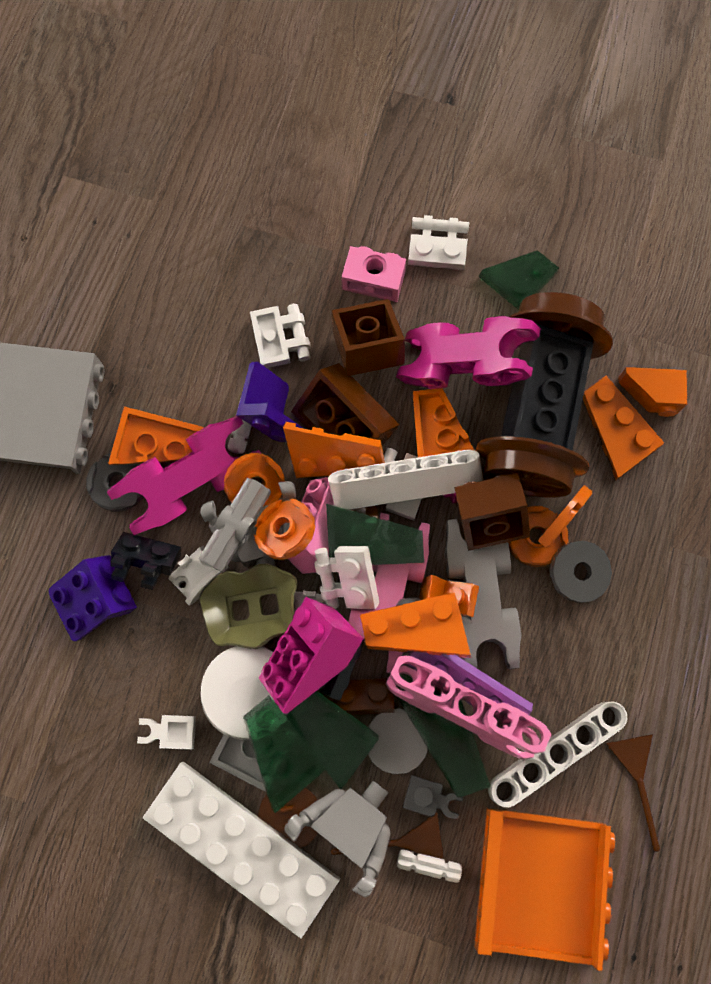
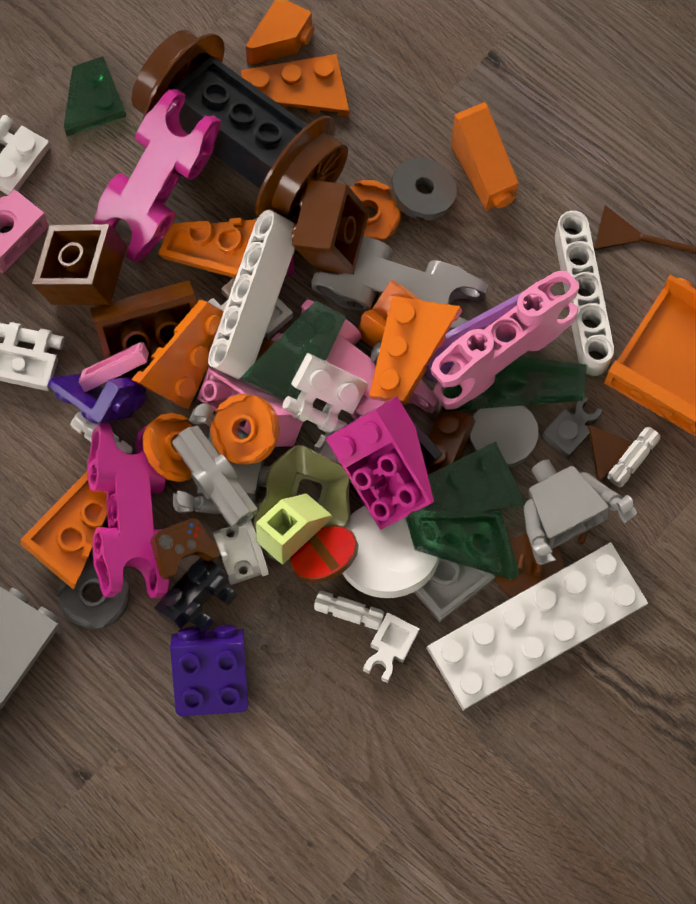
camera: 70 degrees left, 5 degrees down
orange tile [538,485,593,548] -> none
none -> bright pink tile [79,342,149,392]
none -> reddish brown piece [150,518,220,579]
none -> yellowish green slope [256,493,332,565]
none -> red piece [289,525,359,583]
none -> white axle [314,591,384,630]
none -> orange slope [451,102,519,211]

